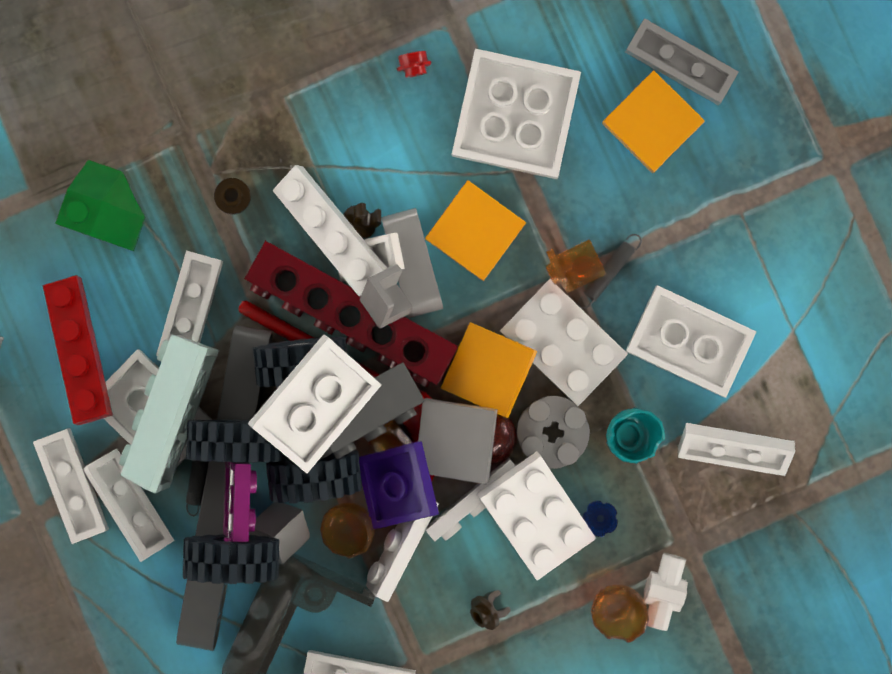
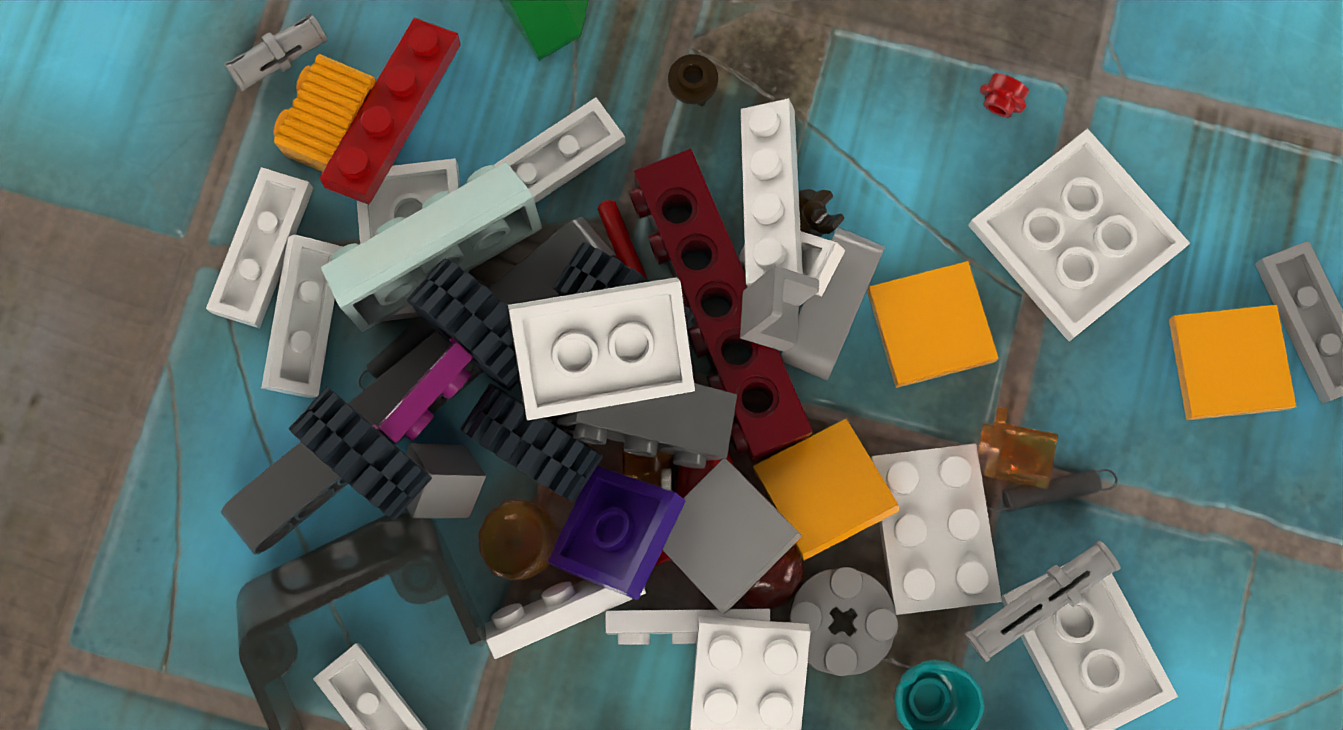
camera: 40 degrees right, 10 degrees down
none -> light orange brick [273,54,376,172]
none -> light grey pin [964,540,1121,663]

